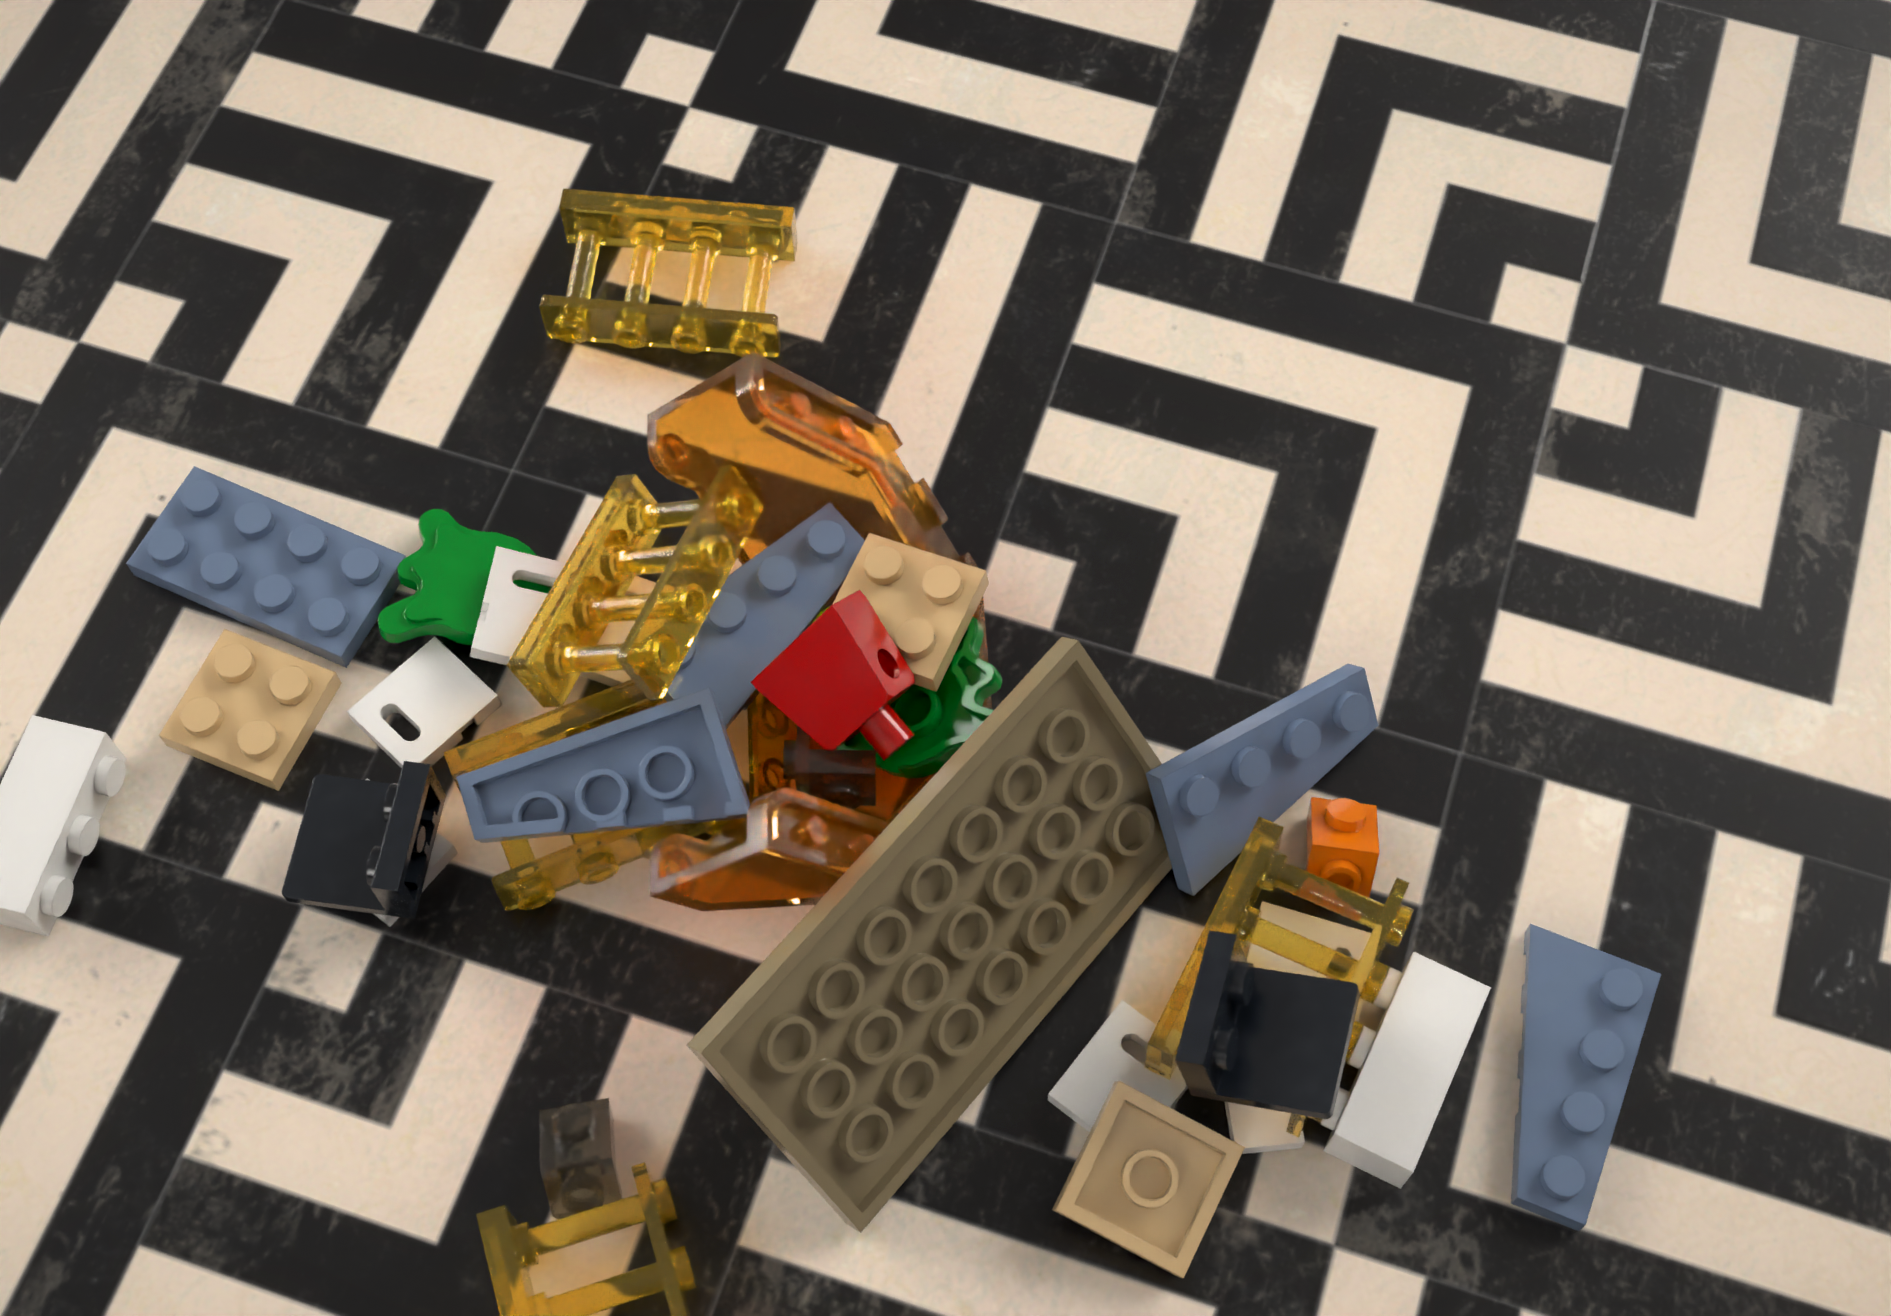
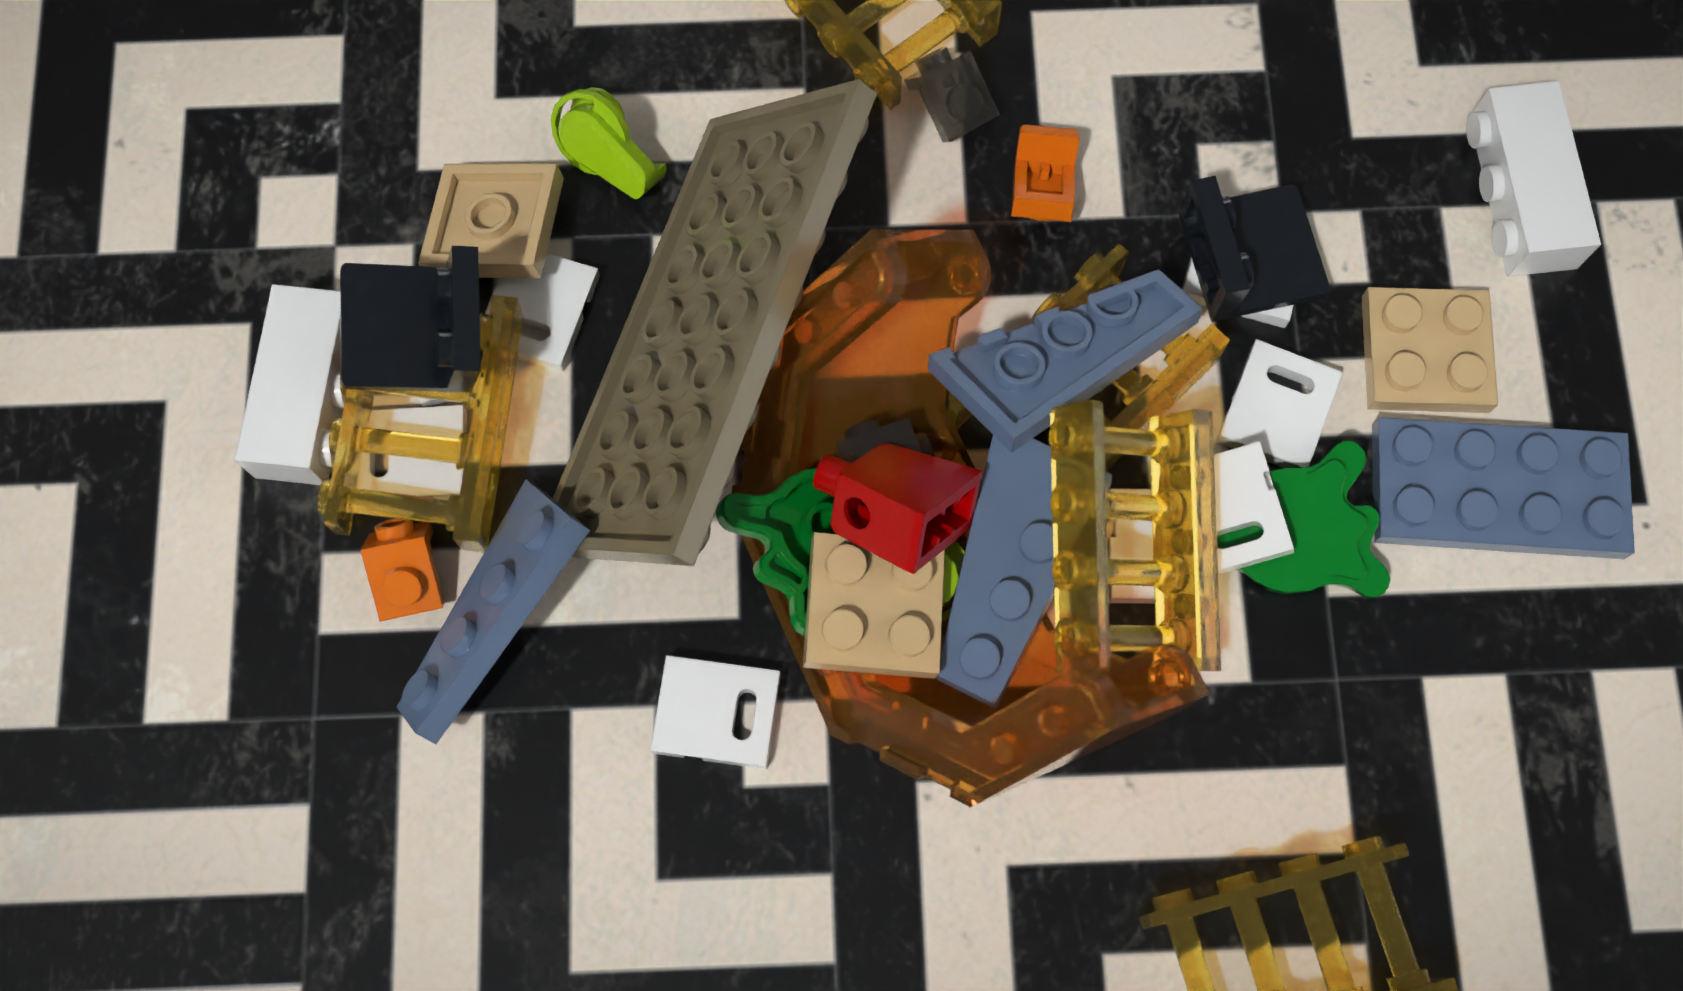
camera: 160 degrees right, 10 degrees up
sand blue wing [1511,924,1661,1231] -> none
none -> lime piece [550,87,667,199]
none -> white piece [650,655,781,769]
none -> orange bracket [1011,125,1079,222]

